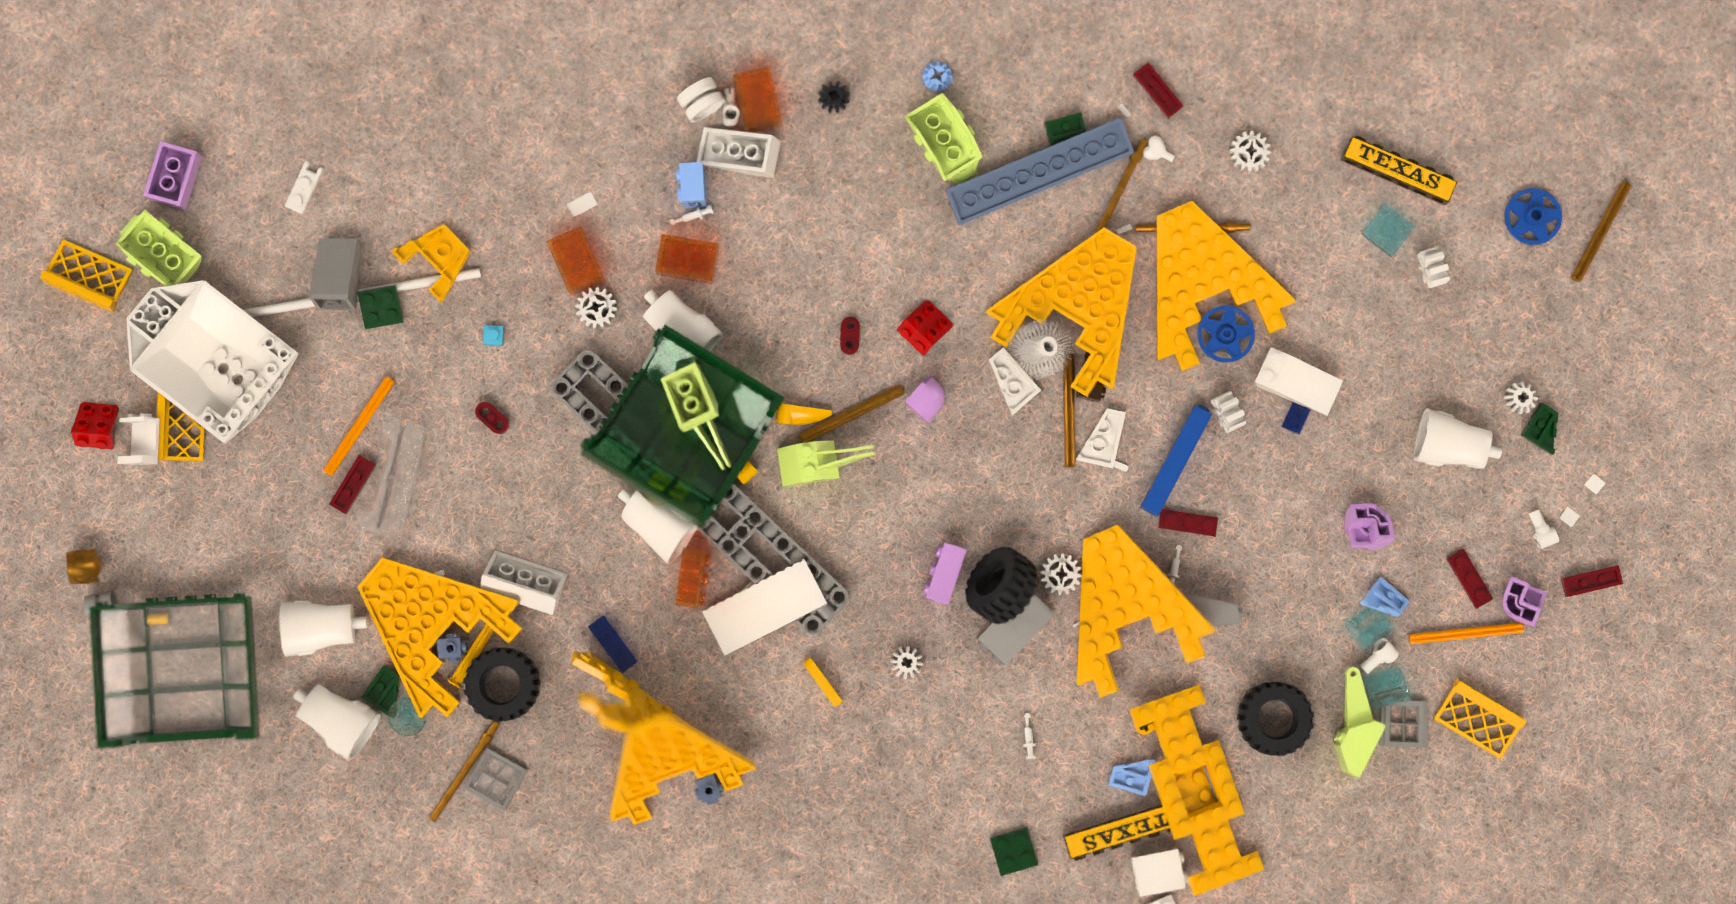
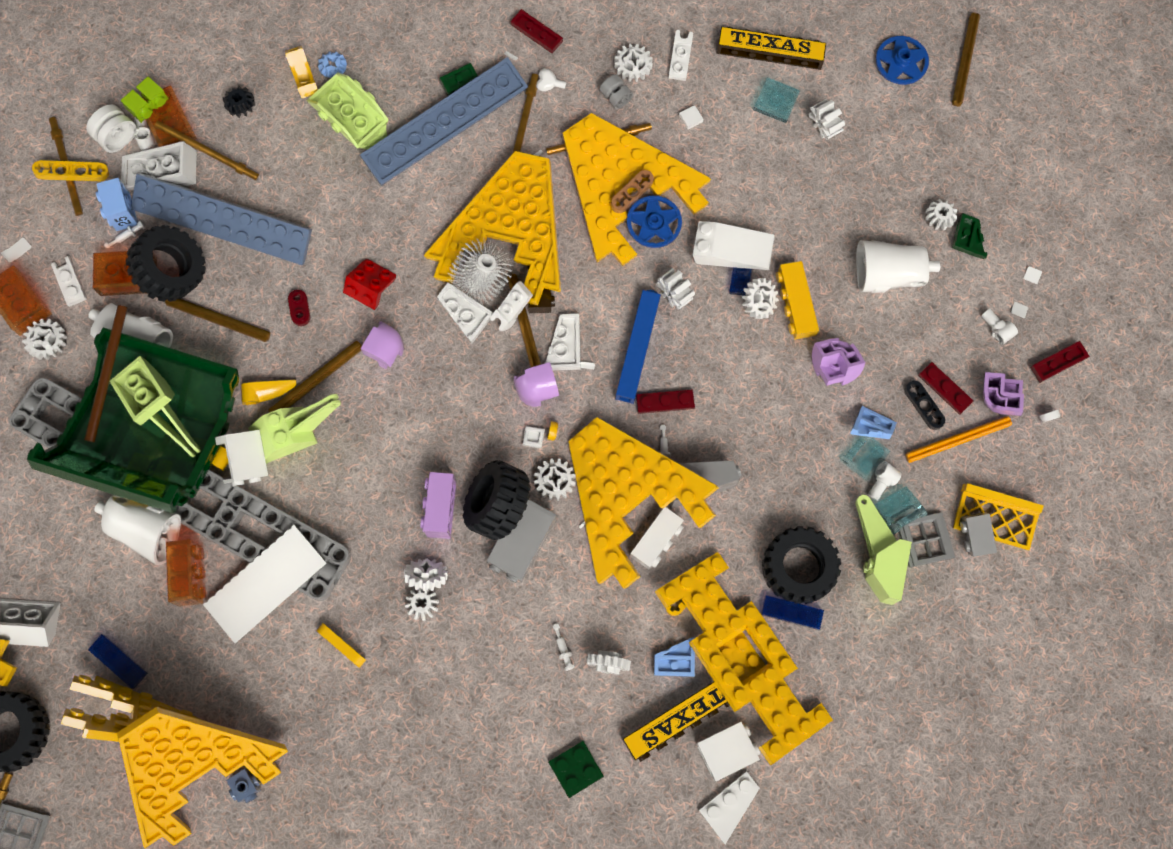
camera: 15 degrees left, 10 degrees down
none -> yellow beam [32,160,109,182]
none -> pearl gold bar [49,117,83,216]
none -> white hinge [51,256,87,307]
none -> reddish brown piece [84,305,128,442]
none -> lime piece [121,76,168,123]
none -> black tyre [126,225,206,302]
none -> sand blue plate [131,173,312,265]
none -> pearl gold bar [154,120,259,180]
none -> pearl gold axle [165,299,271,342]
none -> white panel [215,430,268,486]
none -> yellow arch [285,45,318,98]
none -> white gear [404,558,448,591]
none -> white plate [490,281,533,331]
none -> lavender brick [514,362,559,407]
none -> white tile [523,426,545,449]
none -> yellow tile [547,421,558,441]
none -> white gear [587,650,631,675]
none -> light grey wheel [600,74,633,109]
none -> medium nougat beam [611,170,654,213]
none -> white brick [630,507,684,570]
none -> white plate [669,30,693,81]
none -> white tile [679,105,704,130]
none -> white gear [742,278,779,319]
none -> clear blue plate [761,595,824,630]
none -> yellow brick [776,261,819,340]
none -> black beam [904,380,945,430]
none -> light grey brick [960,512,997,557]
none -> white tile [1040,410,1061,423]

